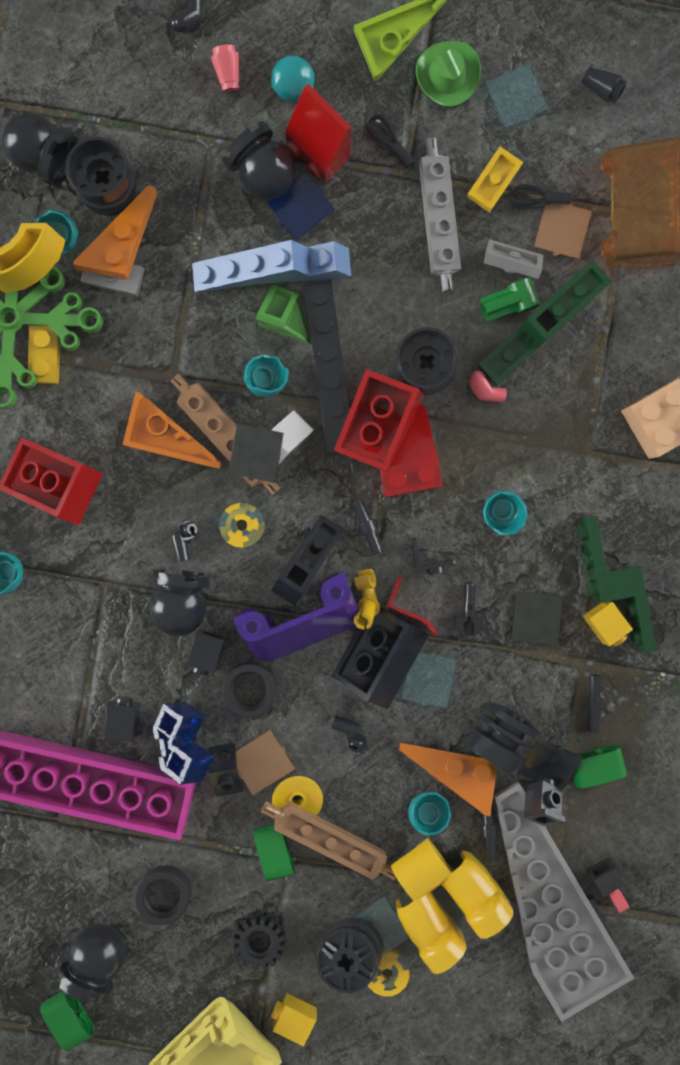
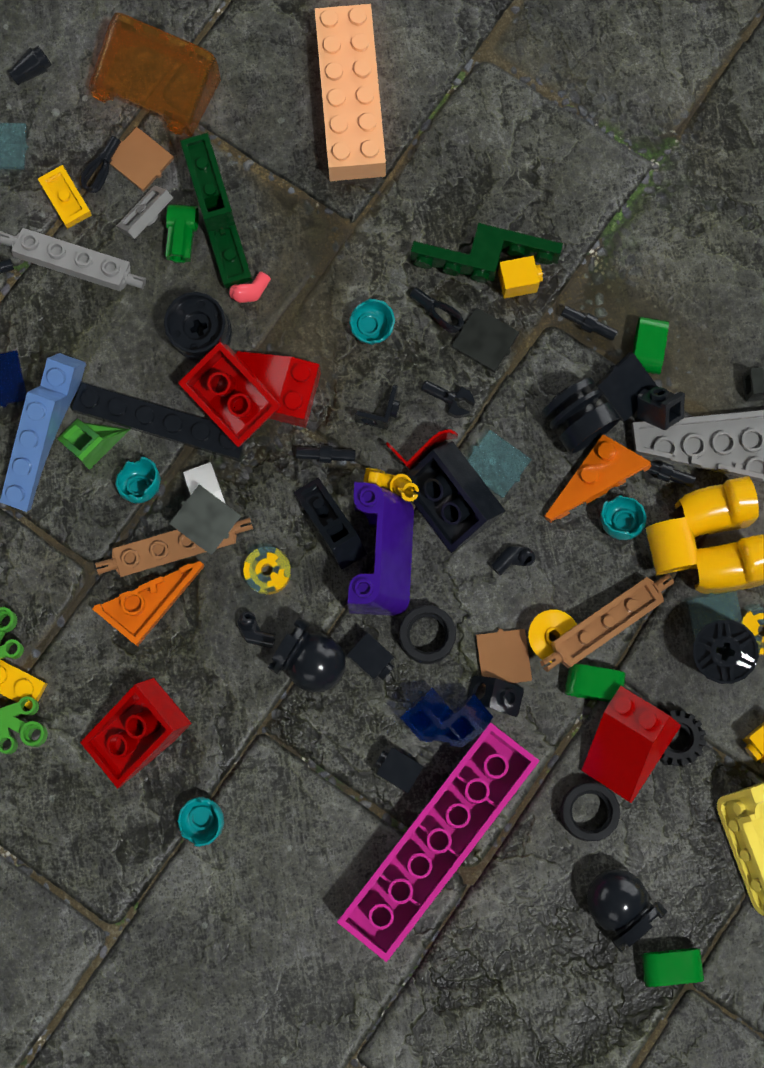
camera: 65 degrees left, 10 degrees down
none -> black piece [410,287,464,333]
none -> red slope [581,686,682,803]

